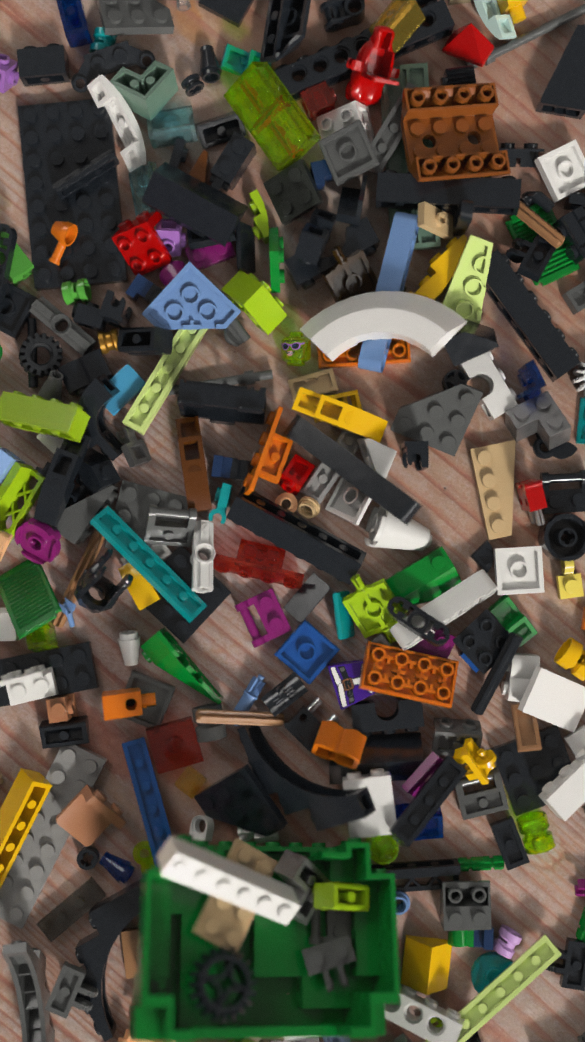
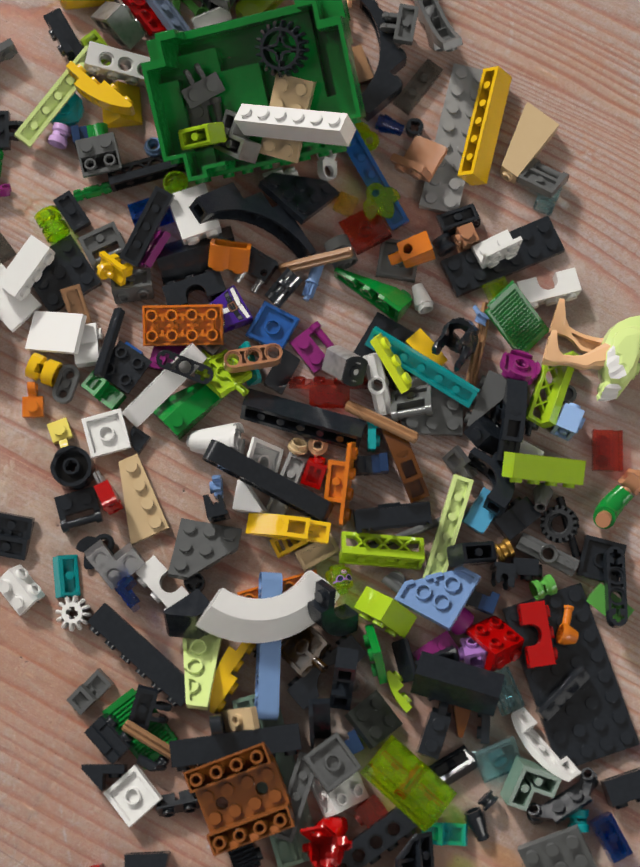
camera: 165 degrees right, 10 degrees down
none -> dark grey plate [52,364,81,404]
none -> yellow slope [66,61,135,116]
none -> medium blue plate [209,475,224,499]
none -> nougat beam [223,343,283,373]
none -> black arch [308,579,359,636]
none -> piece [322,345,368,386]
none -> lime fence [339,531,425,570]
none -> medium nougat axle [345,400,419,444]
none -> clear neon green plate [363,183,401,220]
none -> neon yellow plate [370,333,412,394]
none -> black wheel [432,233,457,257]
none -> red arch [517,600,558,669]

